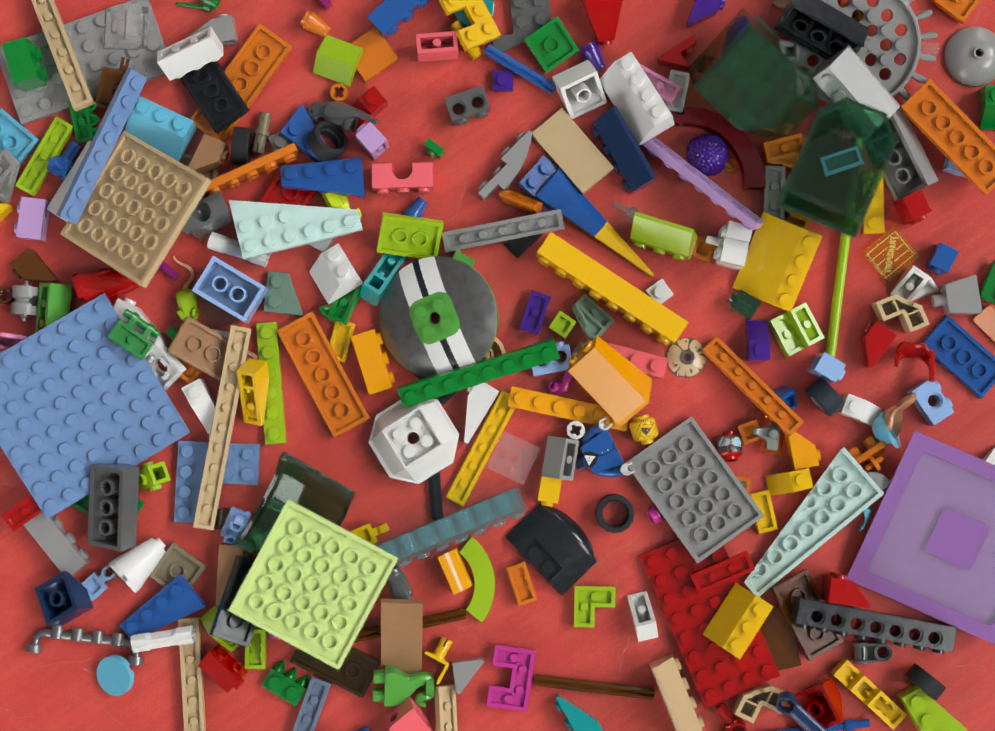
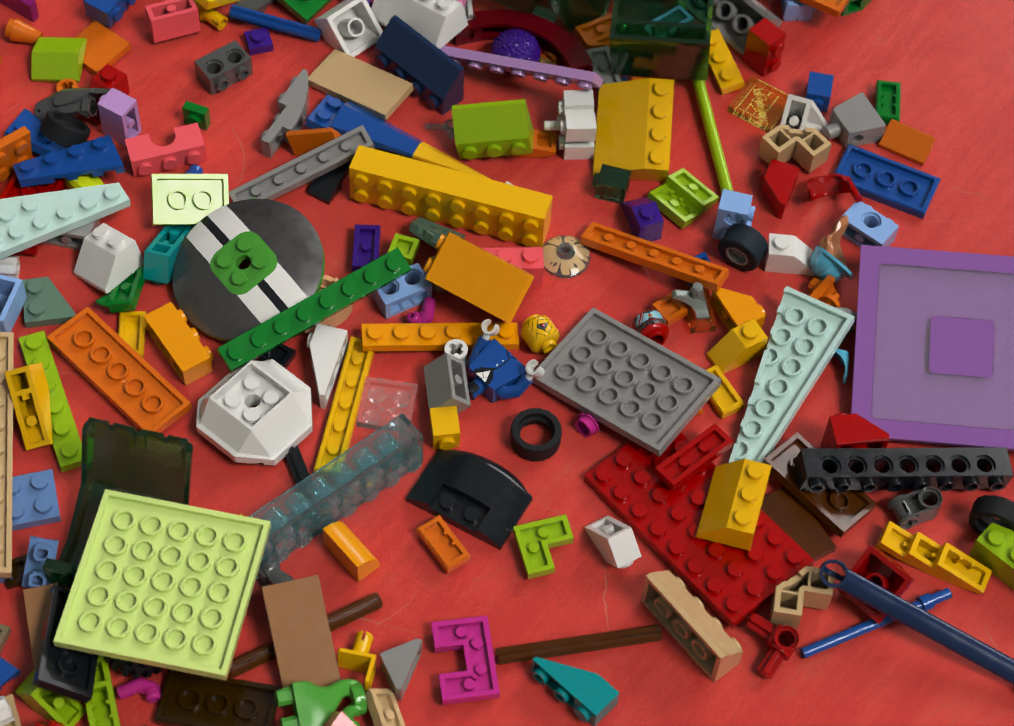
camera: 20 degrees left, 30 degrees down
lime tile [459,537,495,622] -> none

